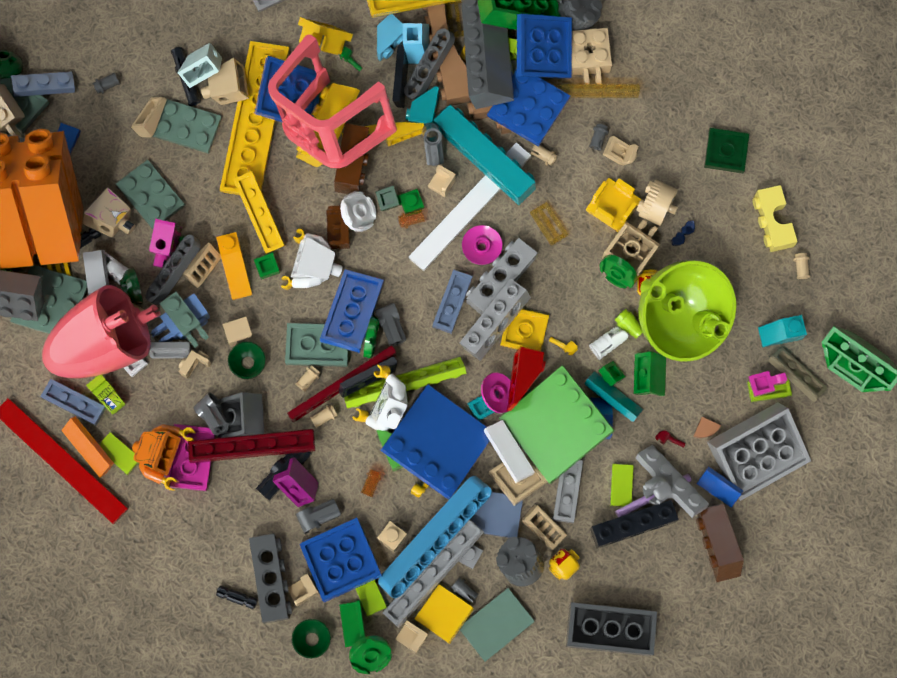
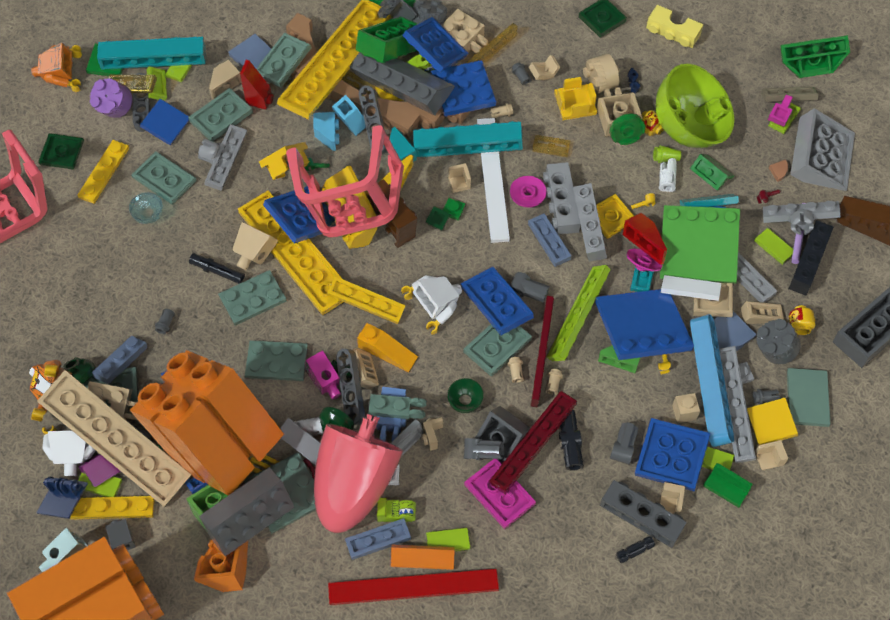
camera: 45 degrees left, 15 degrees down
tan torso [83,188,135,237] -> none
tan slope [131,97,167,137] -> none
orange torso [132,424,196,491] -> none
light aqua torso [178,43,222,88] -> none
tan panel [223,317,252,347] -> none
green plate [253,253,280,280] -> none
magenta panel [273,457,319,507] -> none
dark green piece [291,619,331,659] -> none
reddish brown hinge [326,205,350,249] -> none
black tile [339,356,397,398] -> none
white tile [340,191,376,232] -> none
green tile [349,635,392,674] -> none
white torso [352,365,408,431] -> none
clear orange pin [360,469,382,498] -> none
green tile [363,317,379,358] -> none
black tile [392,45,408,108] -> none
clear orange pin [398,209,425,229] -> none
dark grey piece [422,123,444,166] -> none
green plate [598,361,626,387] -> none
blue tile [696,467,743,507] -> none
teal slope [758,315,807,347] -> none
tan pin [793,253,810,279] -> none

